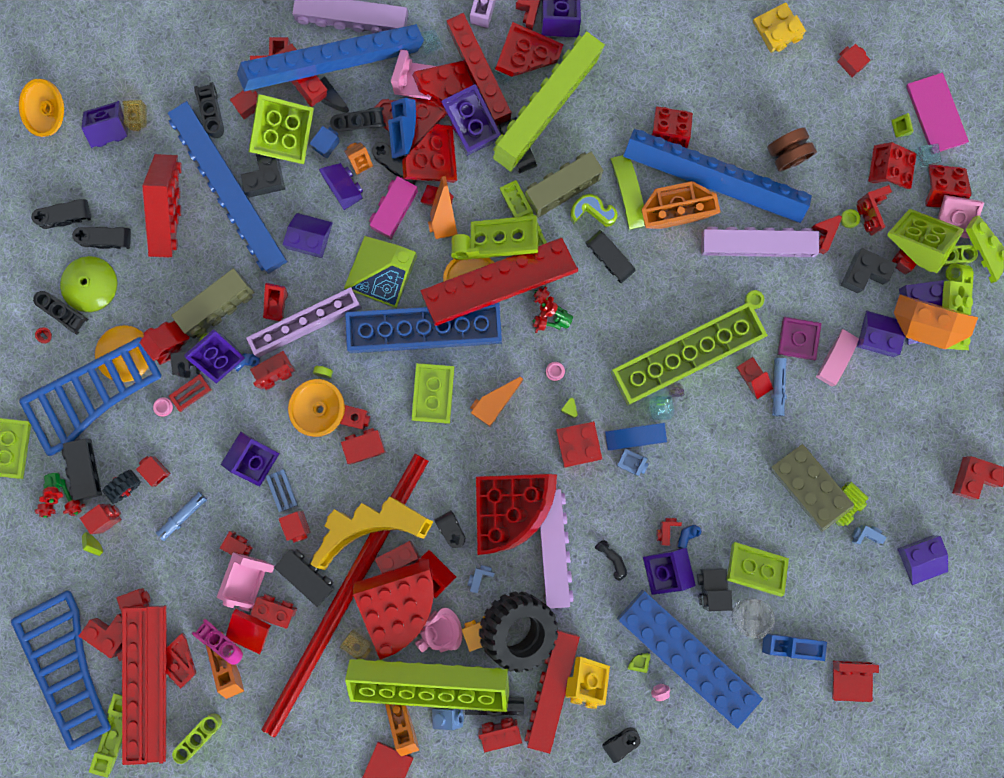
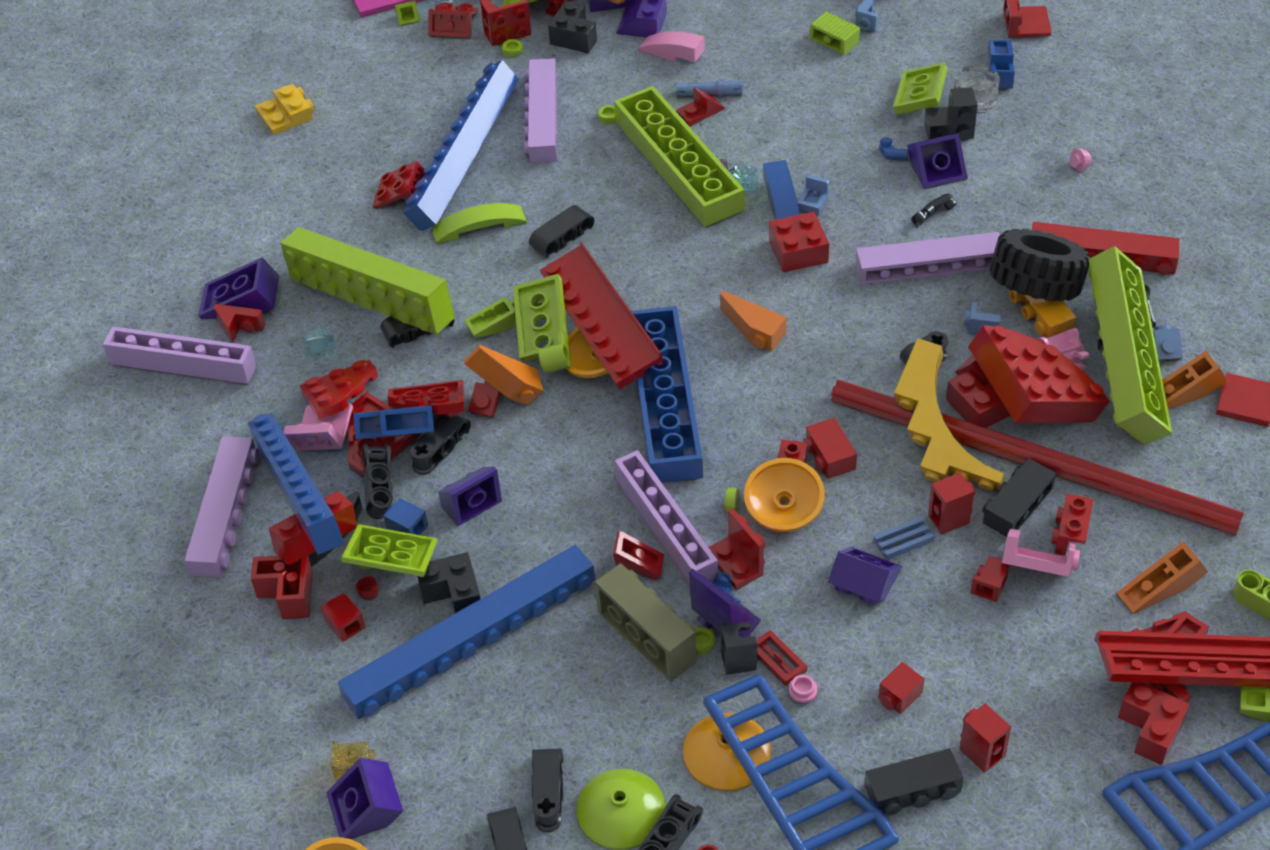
camera: 90 degrees left, 35 degrees down
red plant [35,473,86,518] -> none
lime tile [82,532,103,556] -> none
black wheel [102,470,141,504] -> none
red brick [116,588,150,614] -> none
red brick [139,321,190,365] -> none
red brick [142,154,182,257] -> none
medium blue pin [156,491,207,541] -> none
dark pink piece [192,618,243,665] -> none
black piece [194,82,224,138] -> none
red tile [226,608,271,655] -> none
dark purple slope [283,213,333,259] -> none
clear yellow brick [340,629,372,659] -> none
orange slope [344,142,373,175] -> none
lime slope [344,236,417,308] -> none
dark pink brick [369,176,418,239] -> none
lime plate [411,363,455,424] -> none
dark purple slope [441,84,501,156] -> none
red brick [446,13,511,126] -> none
red brick [476,474,557,555] -> none
red bracket [478,717,522,753] -> none
red plate [495,22,564,77] -> none
olive brick [525,151,604,218] -> none
red plant [532,286,573,333] -> none
bright pink plate [546,362,565,381] -> none
lime slope [560,398,578,418] -> none
yellow plate [565,657,610,709] -> none
lime animal [570,194,618,227] -> none
black piece [602,727,640,763] -> none
blue brick [617,590,763,729] -> none
lime tile [627,653,651,673] -> none
orange wedge [641,181,721,229] -> none
red bracket [656,518,682,546] -> none
copper wheel [767,127,817,172] -> none
olive brick [771,444,854,532] -> none
magenta tile [777,317,822,361] -> none
red slope [811,215,842,255] -> none
red brick [837,44,870,78] -> none

